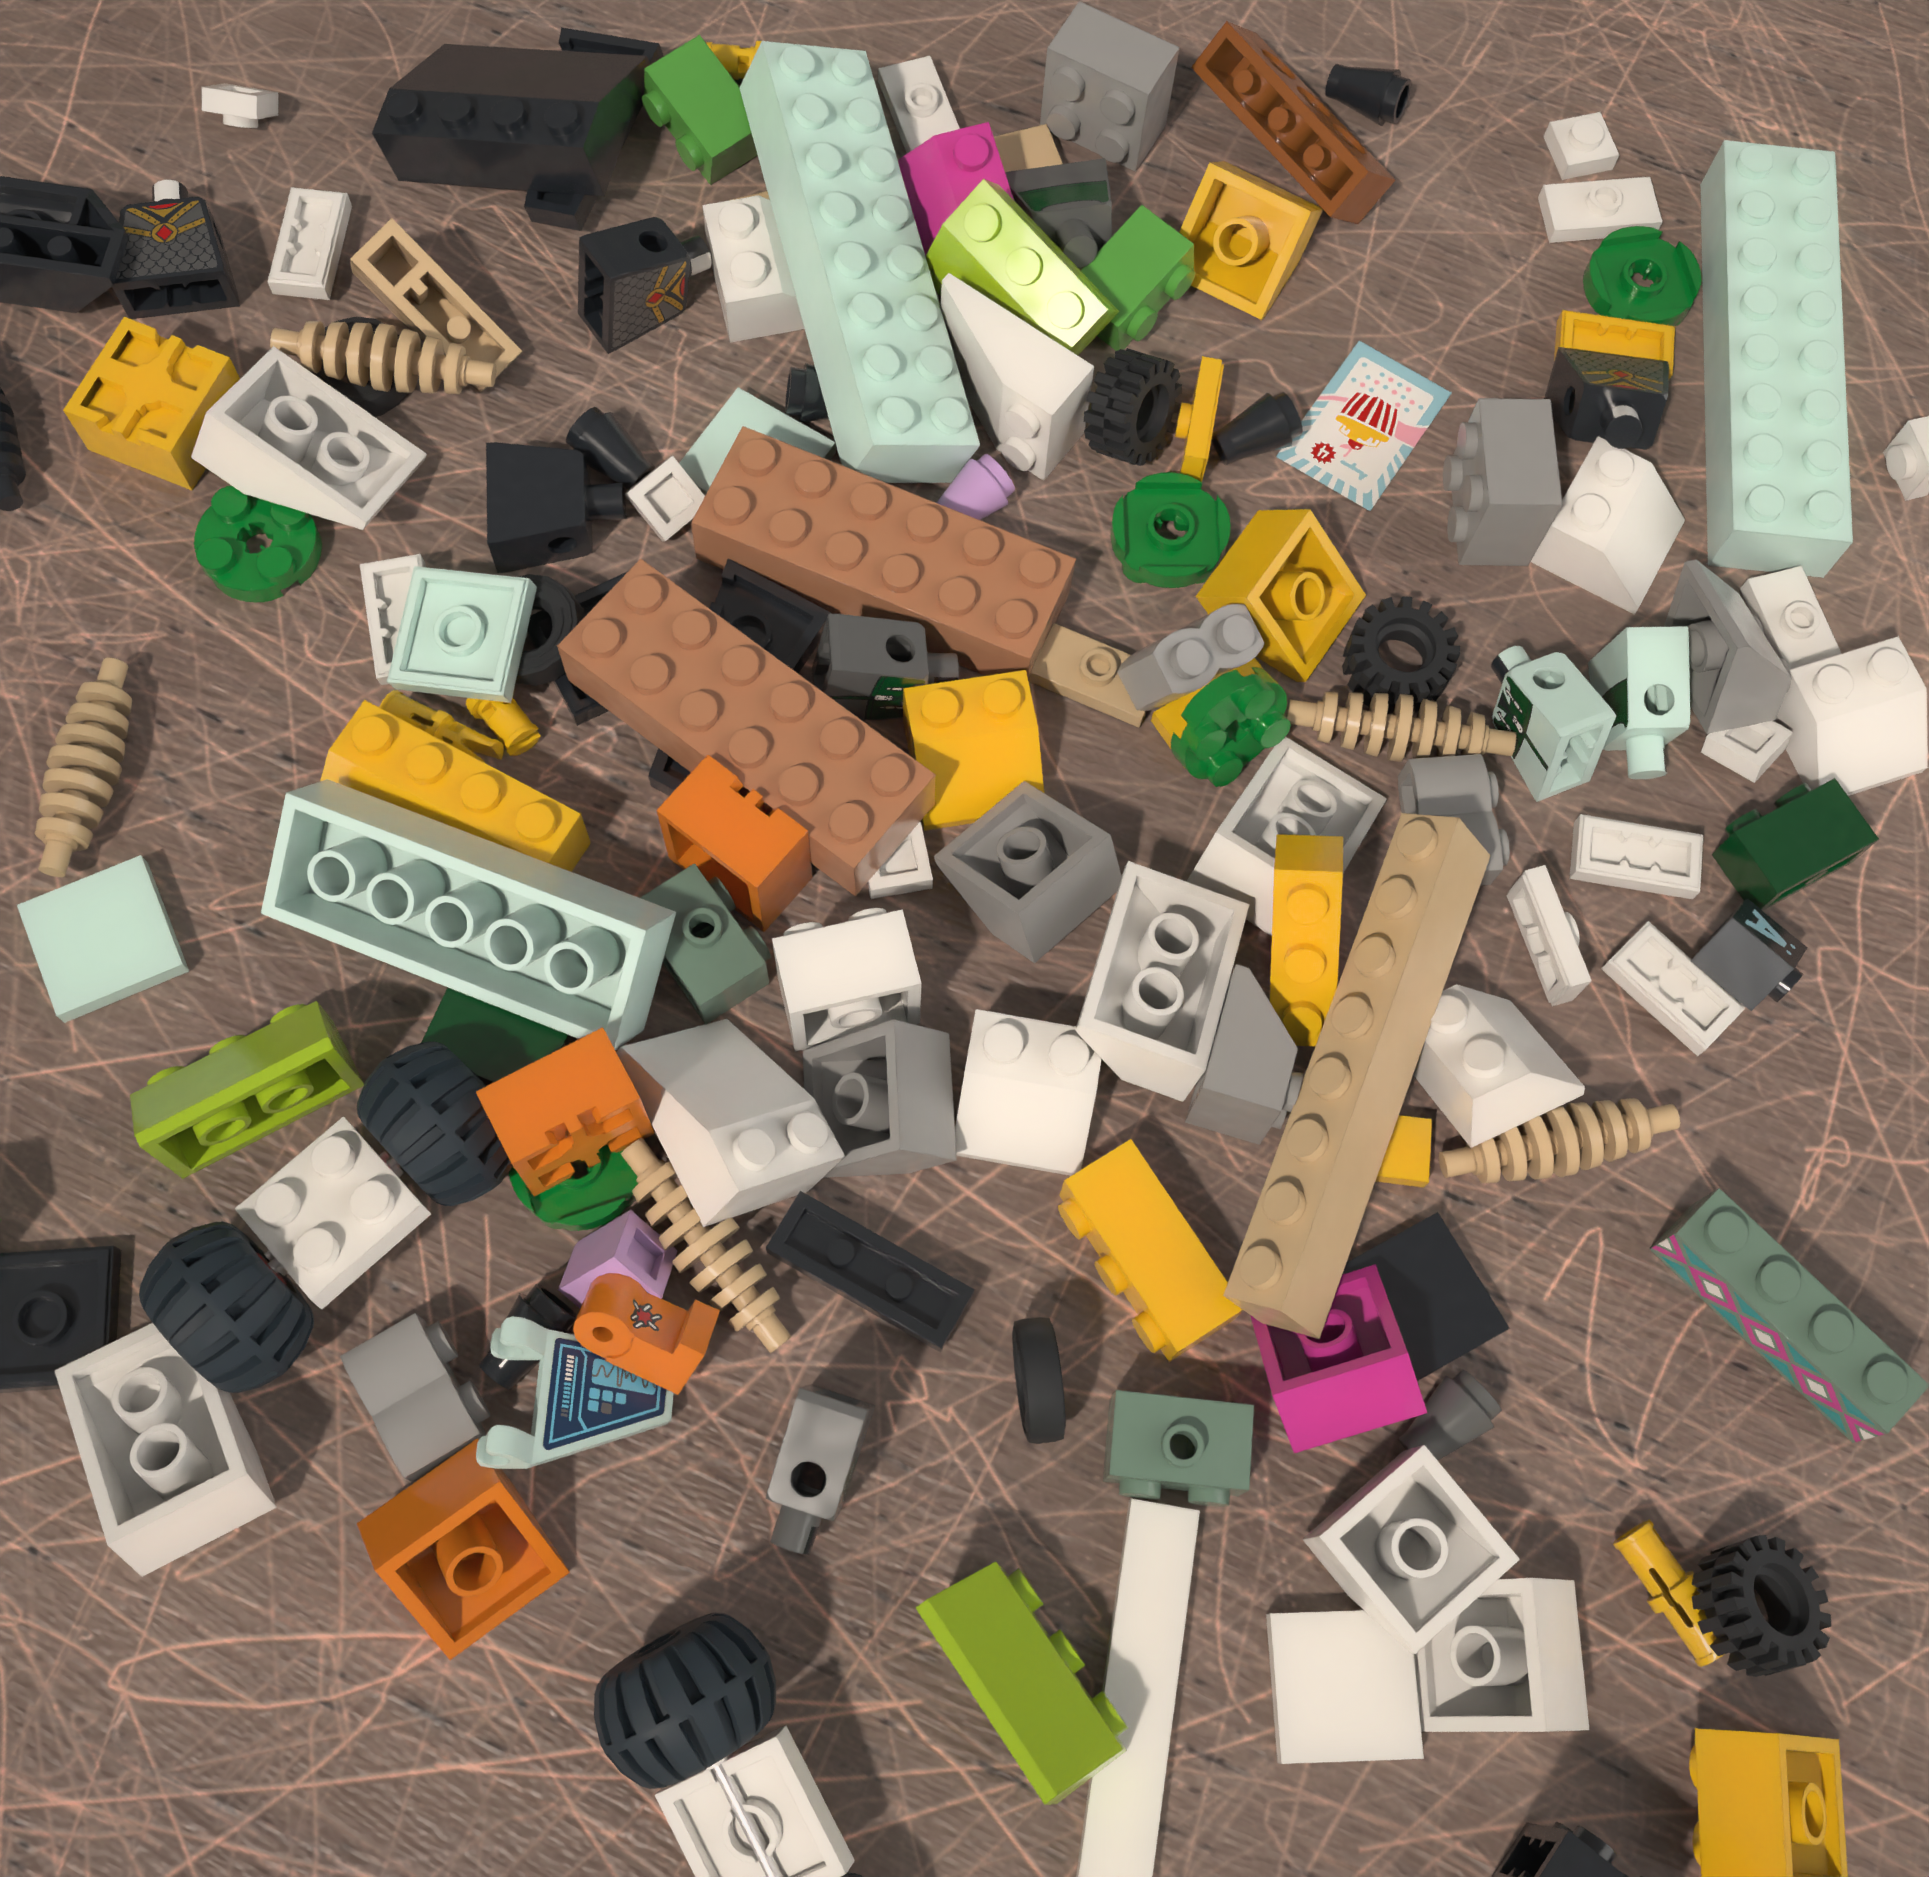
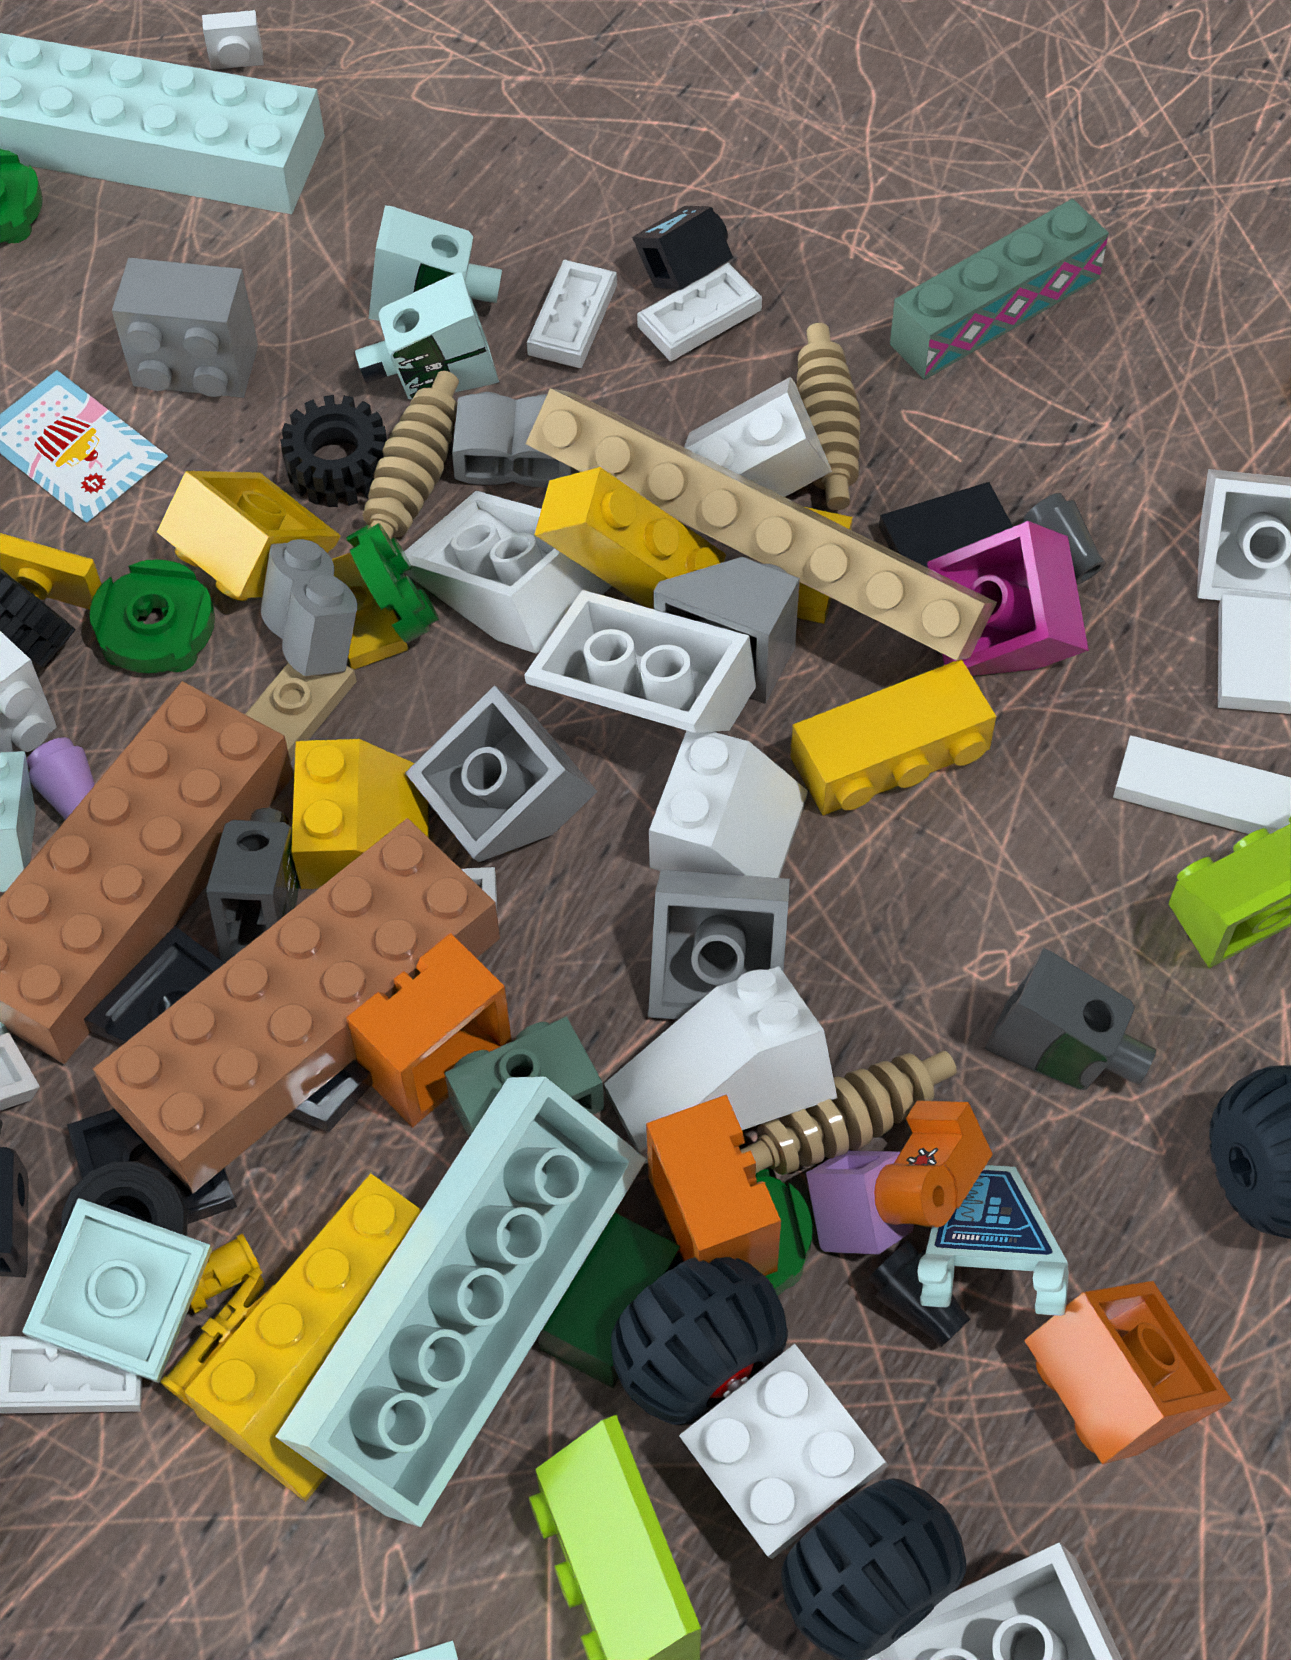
camera: 75 degrees left, 10 degrees down
light grey brick [340,1313,490,1482] -> none
black plate [766,1191,975,1353] -> none
white brick [772,908,922,1052] -> none
black tyre [1012,1317,1066,1444] -> none
sand green brick [1103,1390,1254,1507] -> none
black cone [1212,392,1303,465] -> none
white slope [1302,1445,1520,1654] -> none
white plate [1506,865,1592,1006] -> none
white slope [1531,436,1685,614] -> none
black torso [1544,347,1669,450] -> none
yellow plate [1554,310,1675,380] -> none
yellow pin [1613,1519,1725,1667] -> none
light grey slope [1664,560,1792,734] -> none
black tyre [1692,1535,1831,1677] -> none
white plate [1701,721,1793,783] -> none
dark green brick [1712,778,1879,911] -> none
white plate [1740,566,1842,670] -> none
white slope [1774,636,1927,796] -> none

